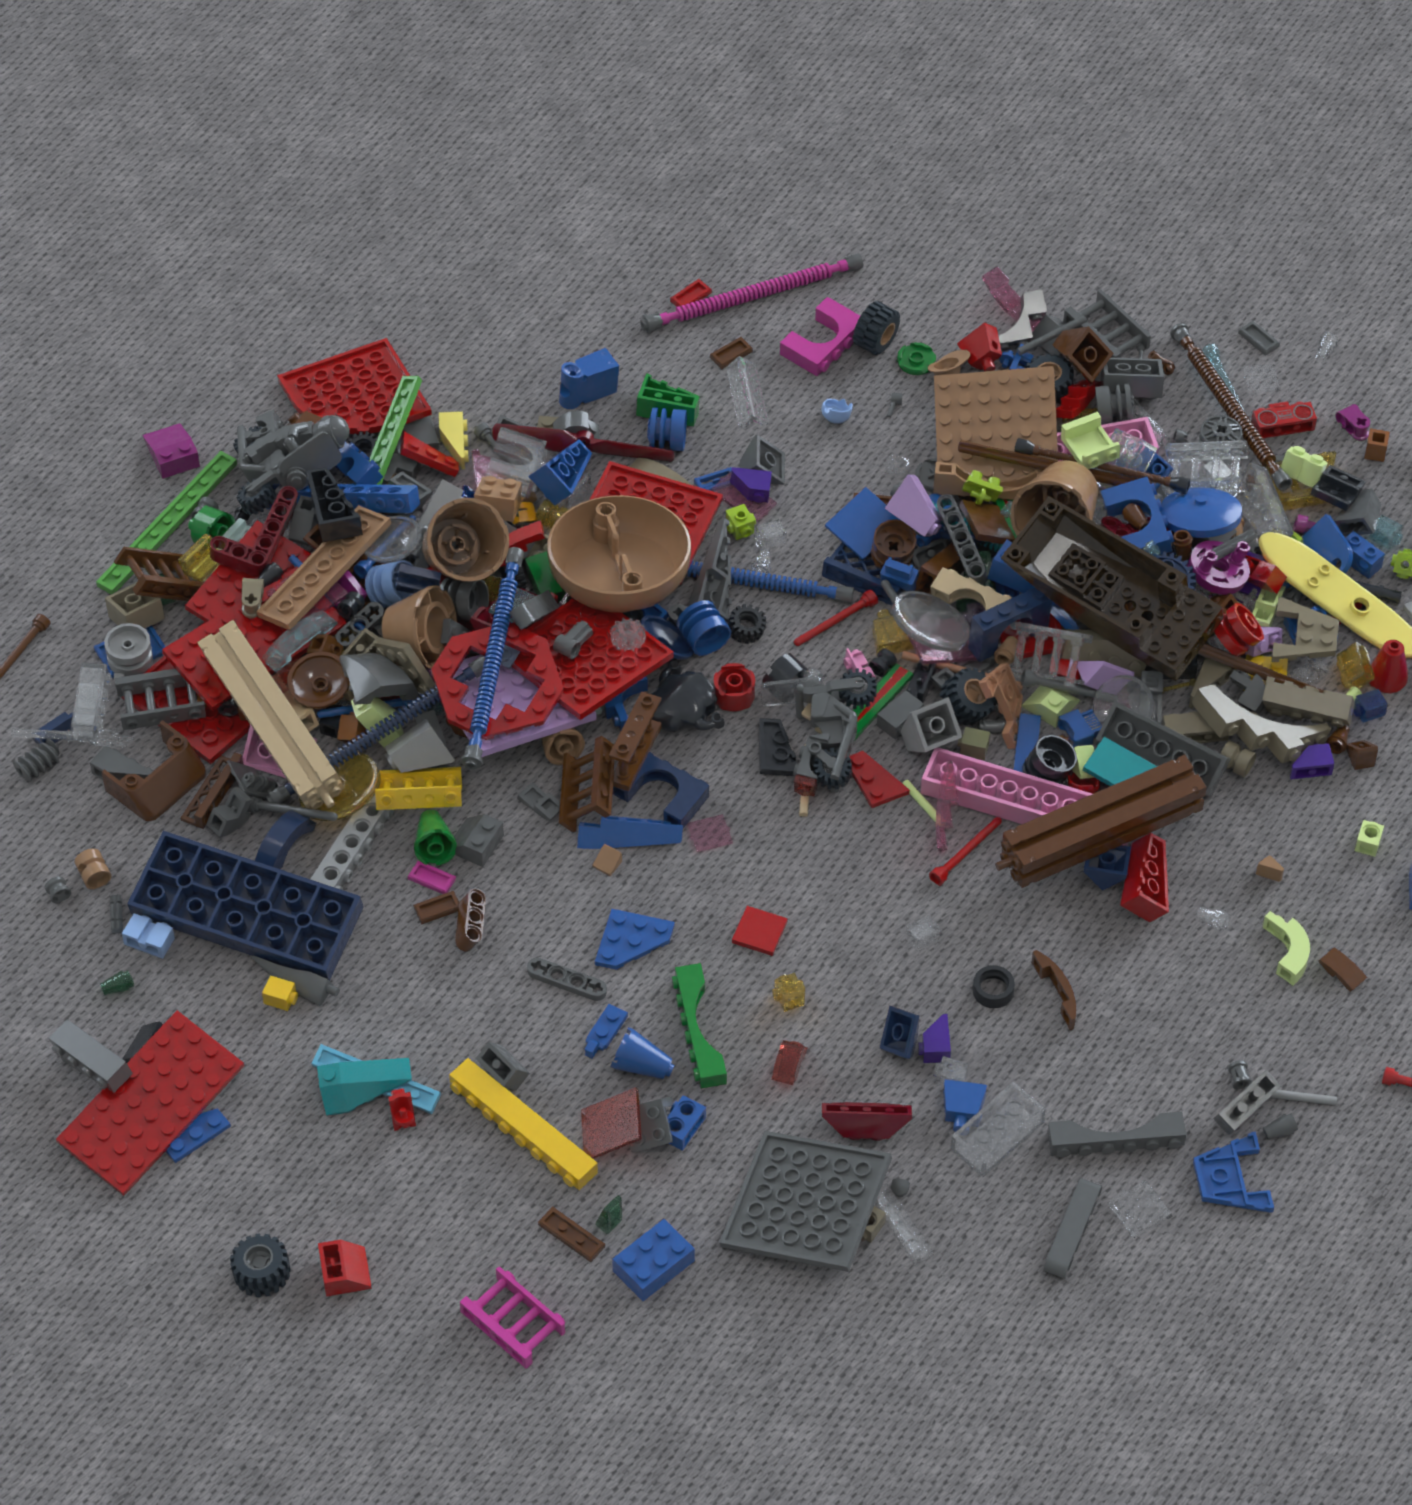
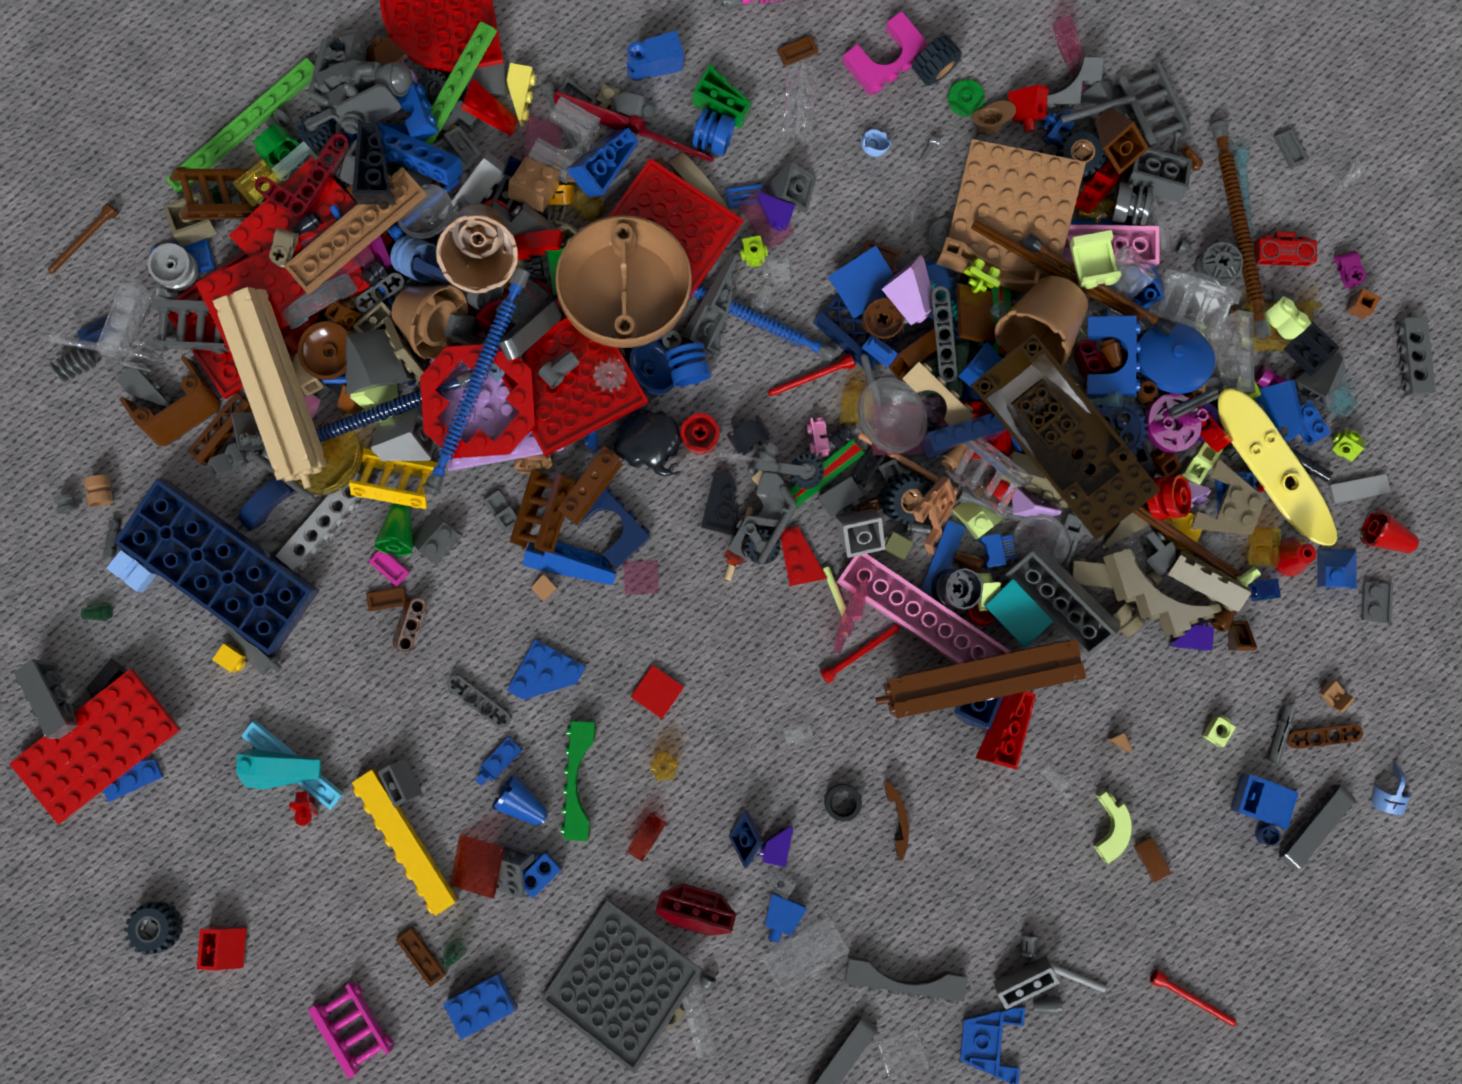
camera: 15 degrees right, 30 degrees up
magenta slope [142,423,200,479] -> none
black tyre [728,604,767,644] -> none

